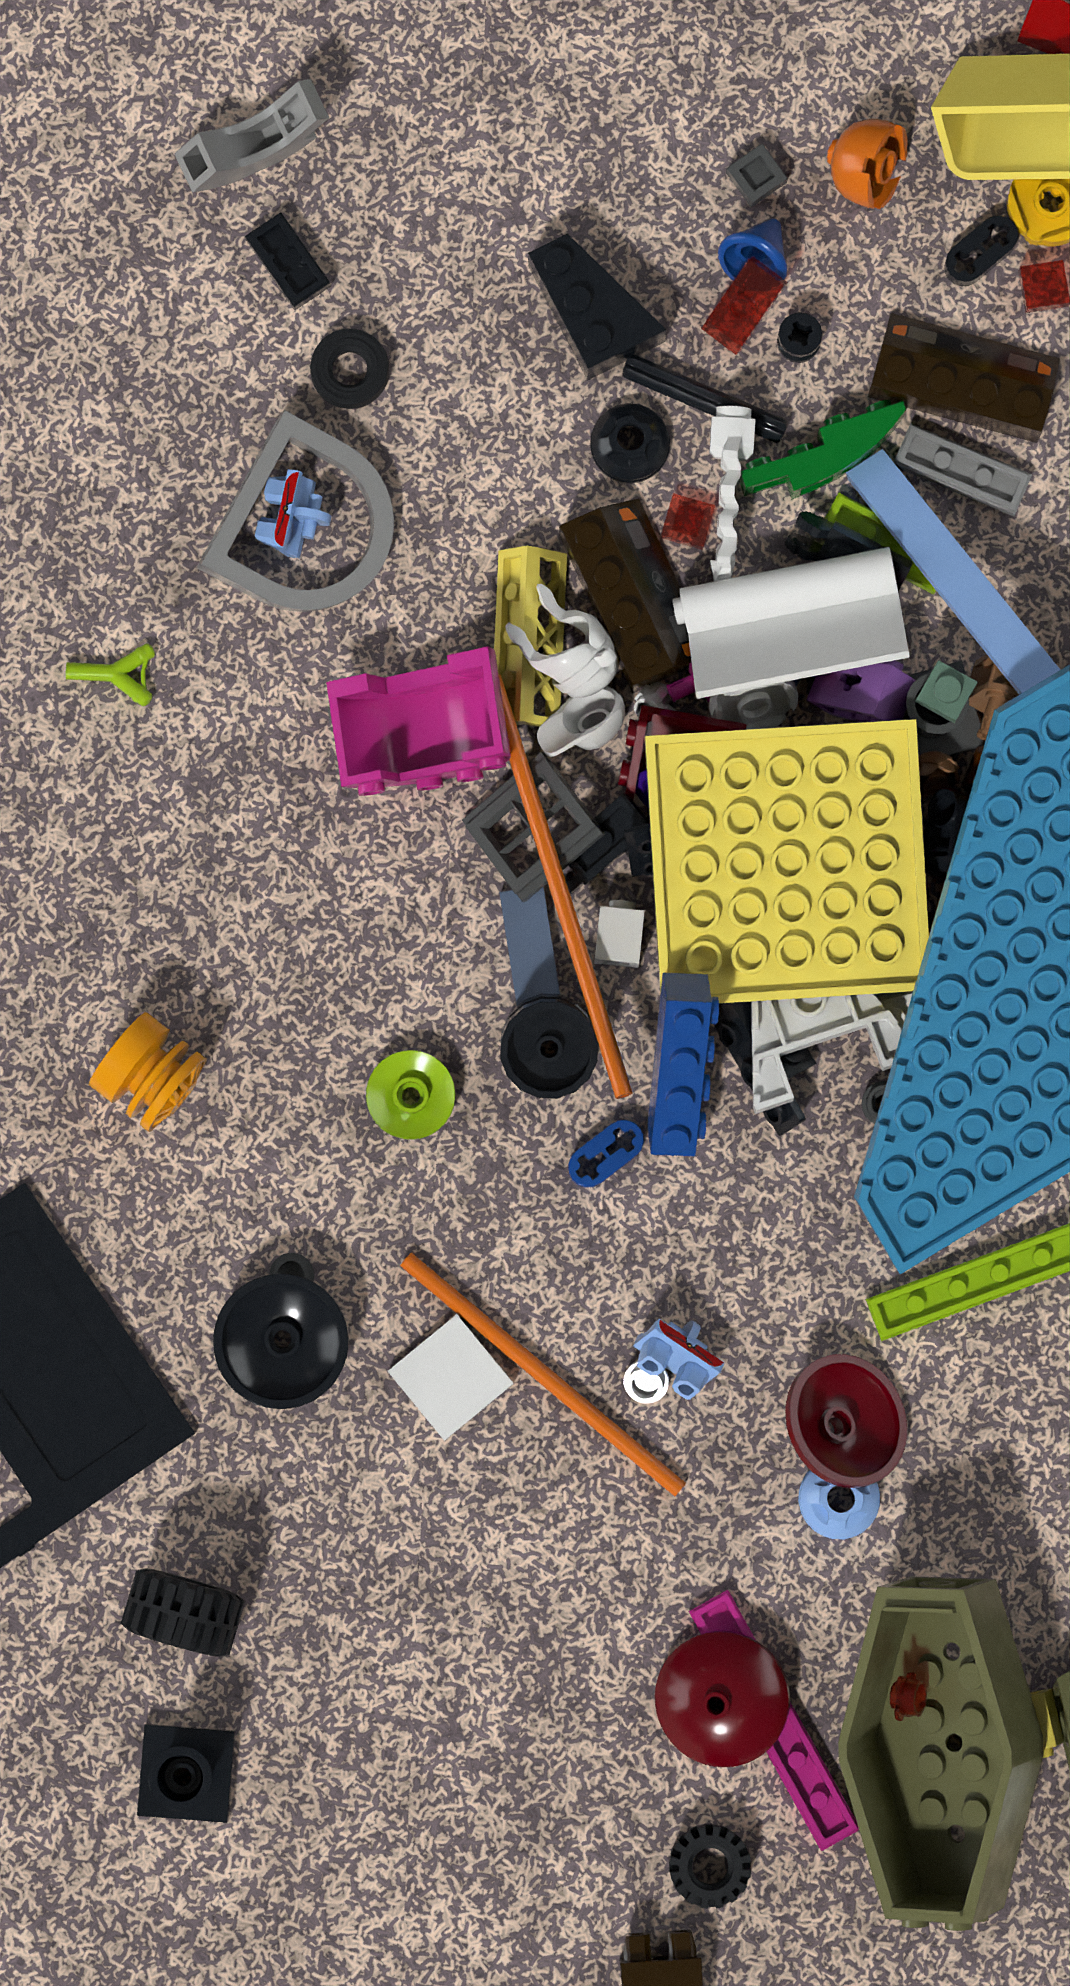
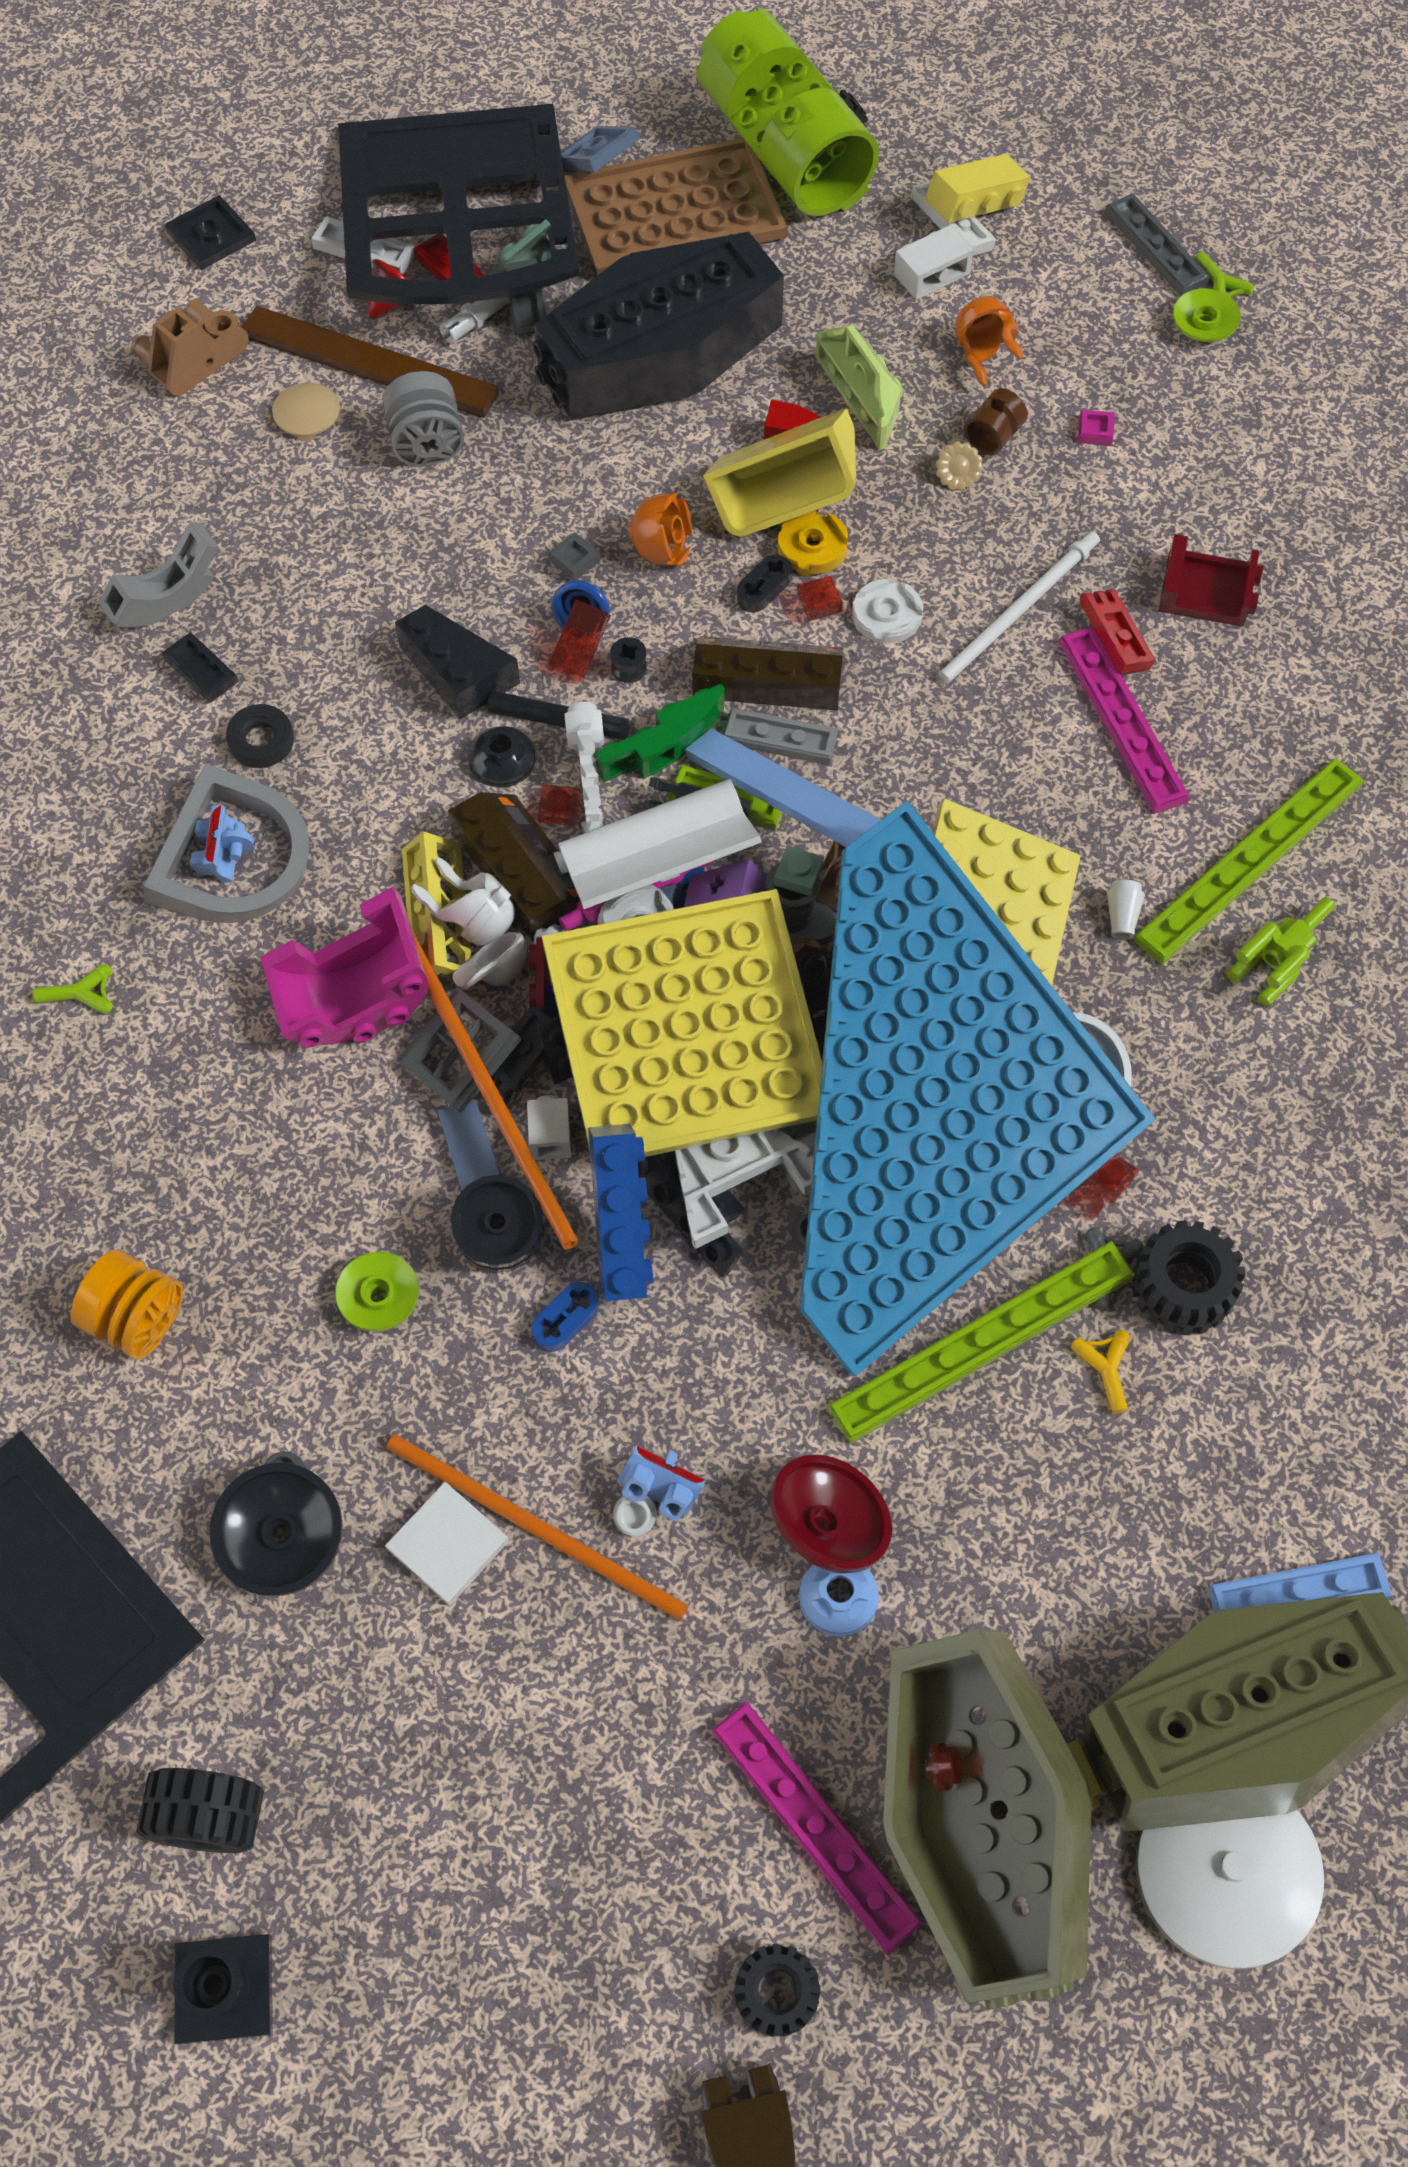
camera: 10 degrees left, 20 degrees down
dark red dish [655,1631,790,1767] -> none

